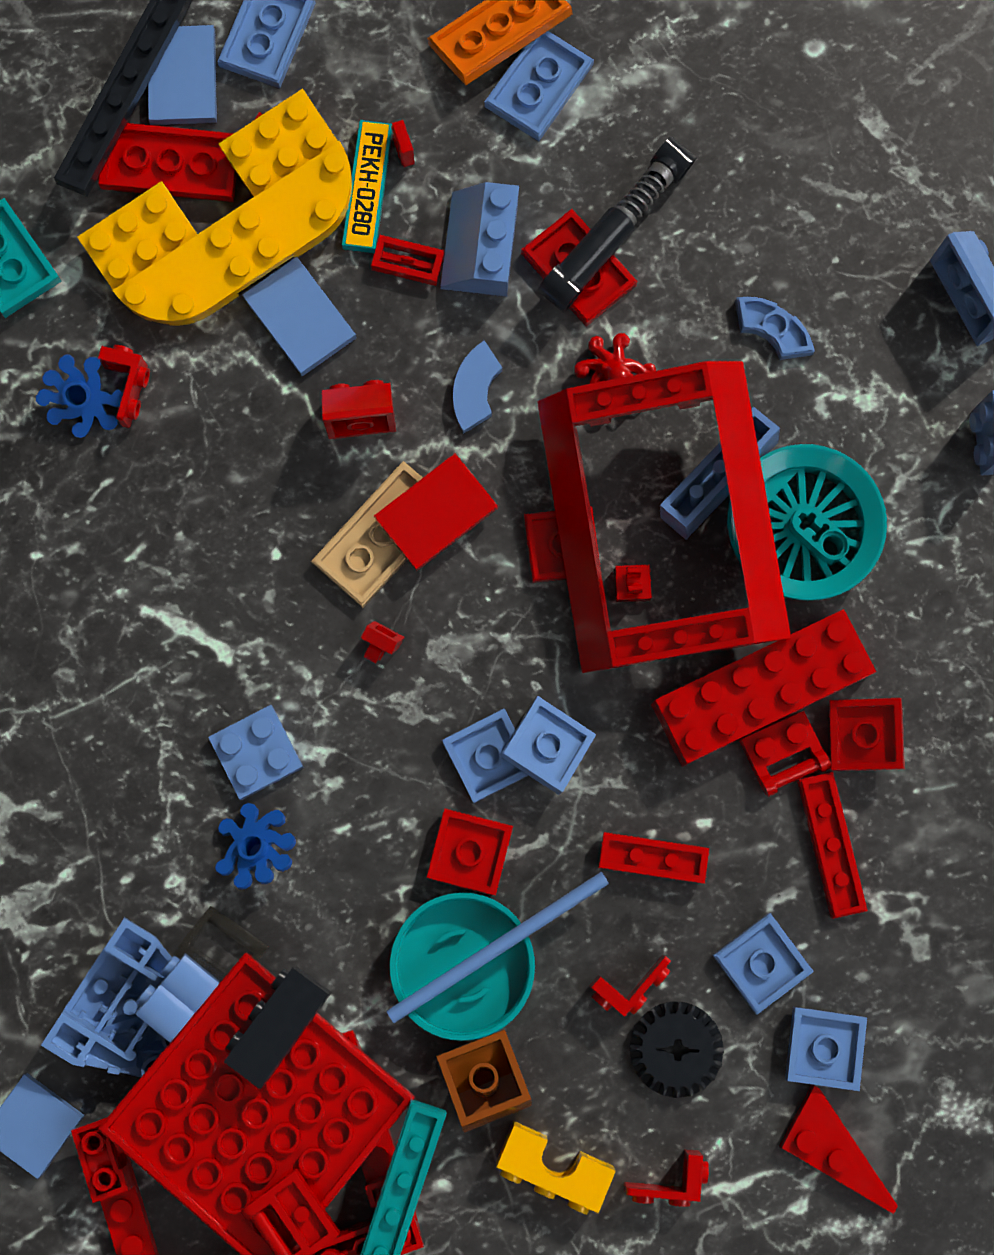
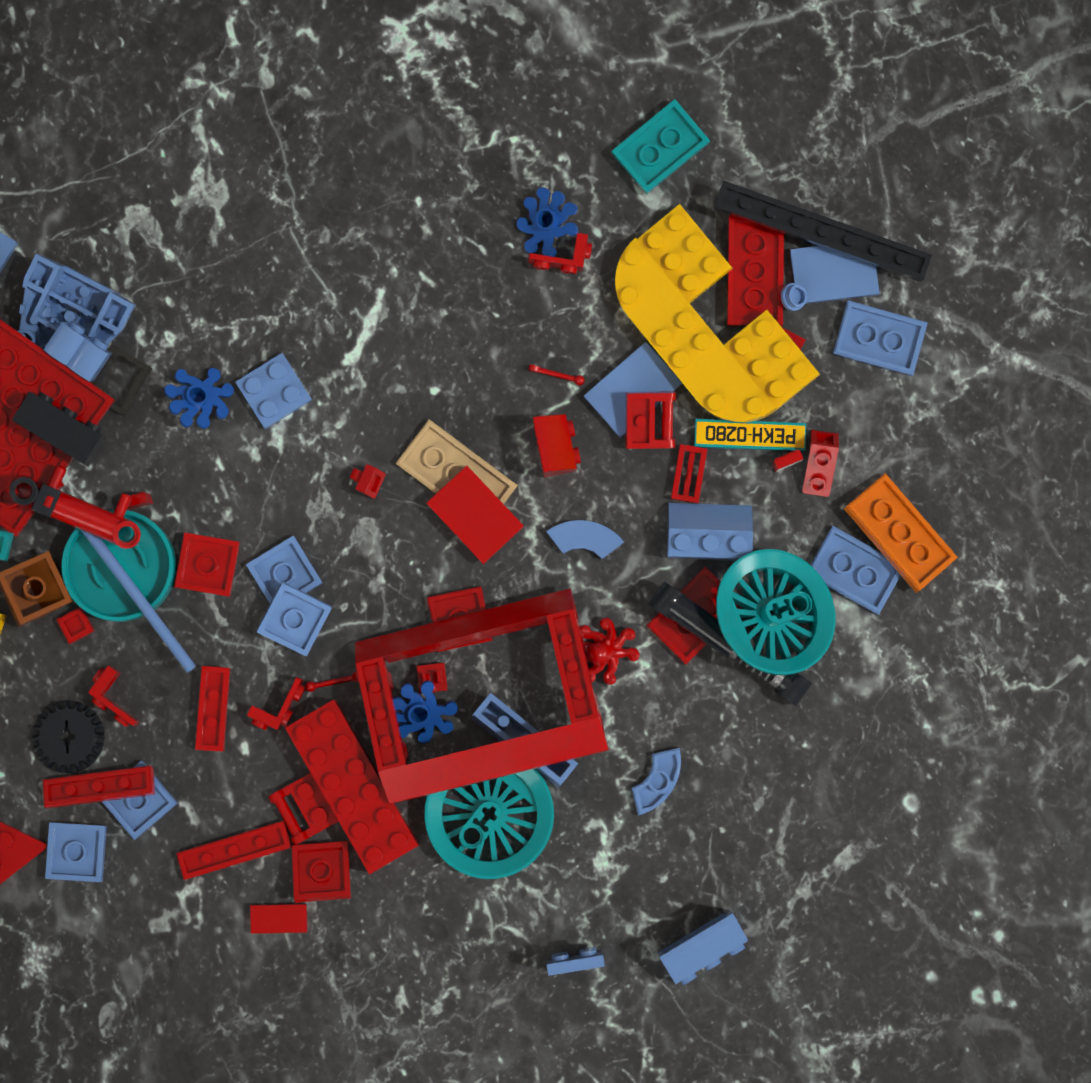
camera: 90 degrees right, 5 degrees up
none -> red piece [9,465,141,549]
none -> red tile [43,766,155,809]
none -> red tile [56,607,95,644]
none -> red tile [127,492,153,510]
none -> red bracket [247,677,305,730]
none -> red tile [250,904,308,934]
none -> red hinge [305,671,359,692]
none -> blue animal [393,680,458,744]
none -> red hinge [528,364,585,386]
none -> red plate [625,391,676,449]
none -> teal piece [716,549,836,675]
none -> medium blue plate [781,283,807,311]
none -> bracket [802,429,839,497]

